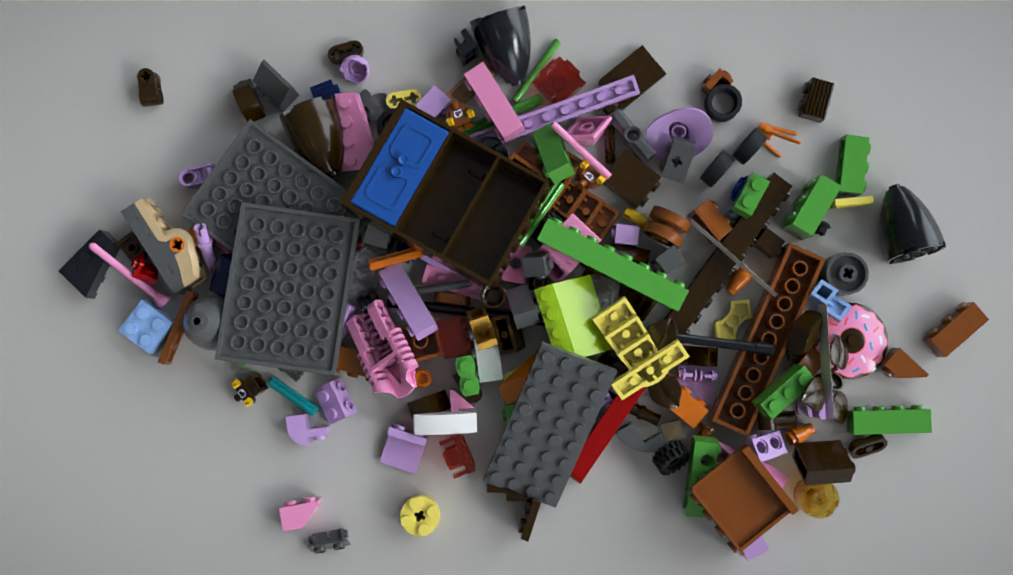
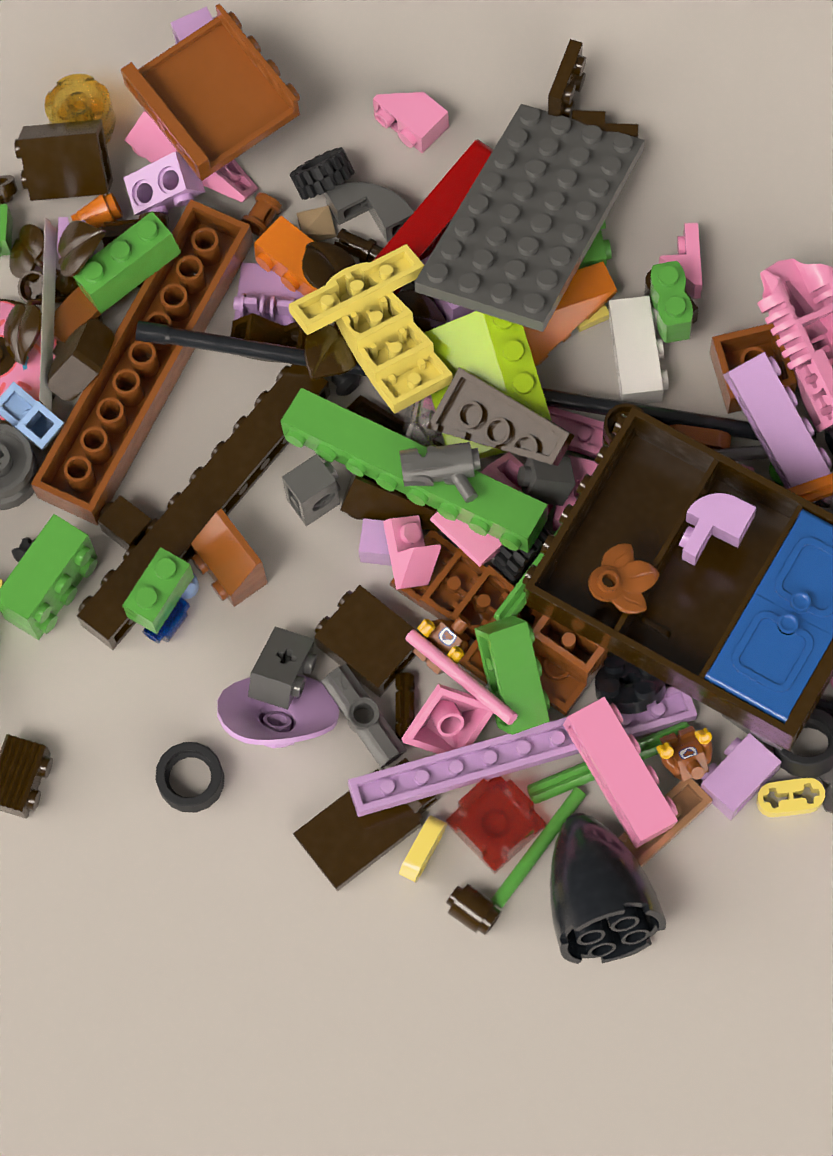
camera: 170 degrees left, 15 degrees down
lavender bracket [380,423,428,473] -> none
light yellow brick [400,494,440,536] -> none
dark brown slope [407,390,451,420] -> none
white slope [413,411,477,435] -> none
orange plate [415,369,432,388] -> none
clear red brick [437,316,472,359] -> none
clear red panel [439,434,477,479] -> none
black hinge [454,28,479,67] -> none
pearl gold brick [466,305,498,351] -> none
dark brown slope [491,314,526,355] -> none
dark grey brick [505,284,541,330] -> none
yellow pin [622,207,648,228] -> none
dark orange wheel [641,206,692,249] -> none
bright green brick [683,435,721,518] -> none
white sticker [690,218,778,297] -> none
black tyre [700,150,735,187] -> none
dark orange bracket [701,68,733,95] -> none
light yellow tile [713,299,752,340] -> none
orange cone [726,267,752,295] -> none
black tyre [732,128,768,165] -> none
orange plant [758,122,801,158] -> none
none -> bright pink slope [373,92,449,153]
none -> bright pink slope [383,515,441,590]
none -> dark grey piece [399,442,481,503]
none -> light yellow beam [399,815,447,883]
none -> wing [426,367,575,466]
none -> dark brown brick [446,884,502,935]
none -> dark orange plate [588,543,659,614]
none -> lavender brick [679,493,756,566]

